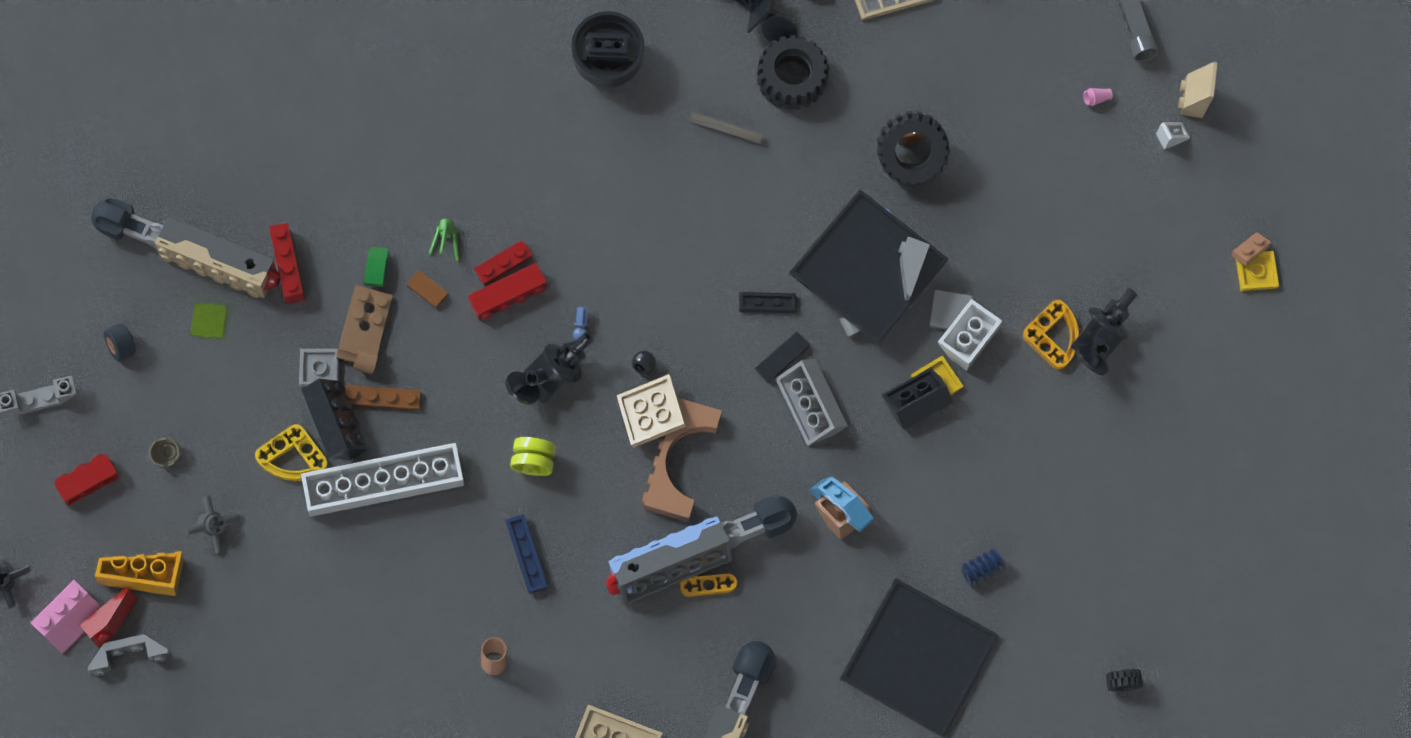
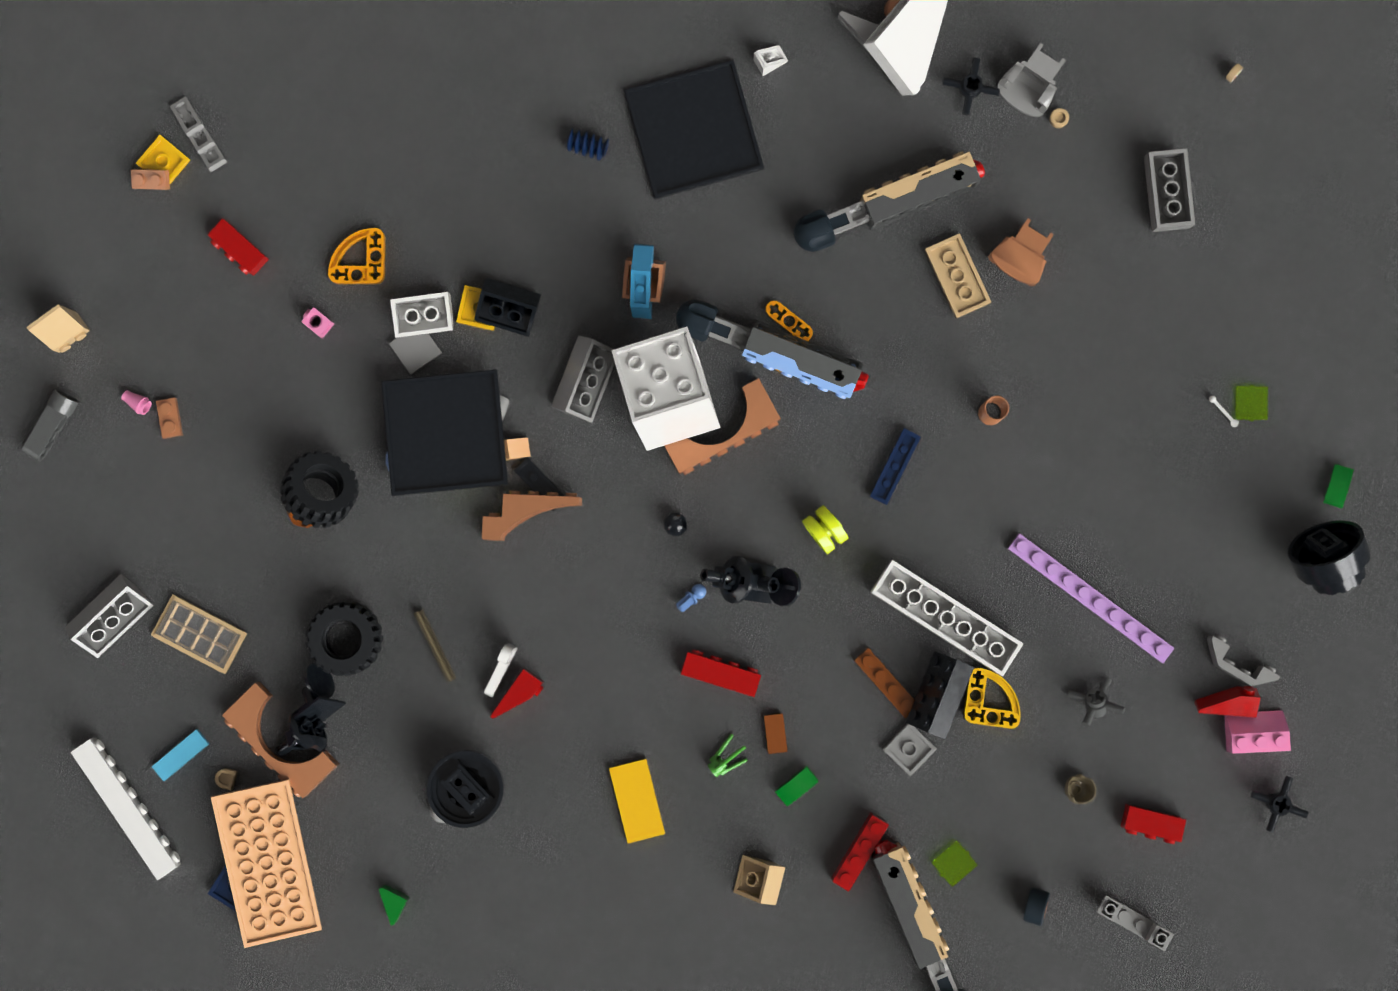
camera: 125 degrees left, 15 degrees up
light orange wedge [95,551,184,596] -> none
medium nougat hinge [336,285,392,374] -> none
red plate [474,240,532,286] -> none
tan plate [617,374,686,448] -> none
black tile [755,331,810,383] -> none
light grey slope [898,237,930,301] -> none
black piece [1070,288,1138,376] -> none
white slope [1156,122,1190,150] -> none
none -> nougat plate [156,397,183,439]
none -> light grey slope [170,96,227,172]
none -> red brick [208,218,269,276]
none -> bright pink brick [301,307,334,339]
none -> nougat arch [482,491,582,541]
none -> white beam [484,643,517,698]
none -> red slope [490,669,544,719]
none -> light nougat slope [504,438,531,461]
none -> yellow tile [609,758,665,843]
none -> white piece [611,327,720,451]
none -> tan slope [733,855,785,905]
none -> lavender plate [1007,533,1174,664]

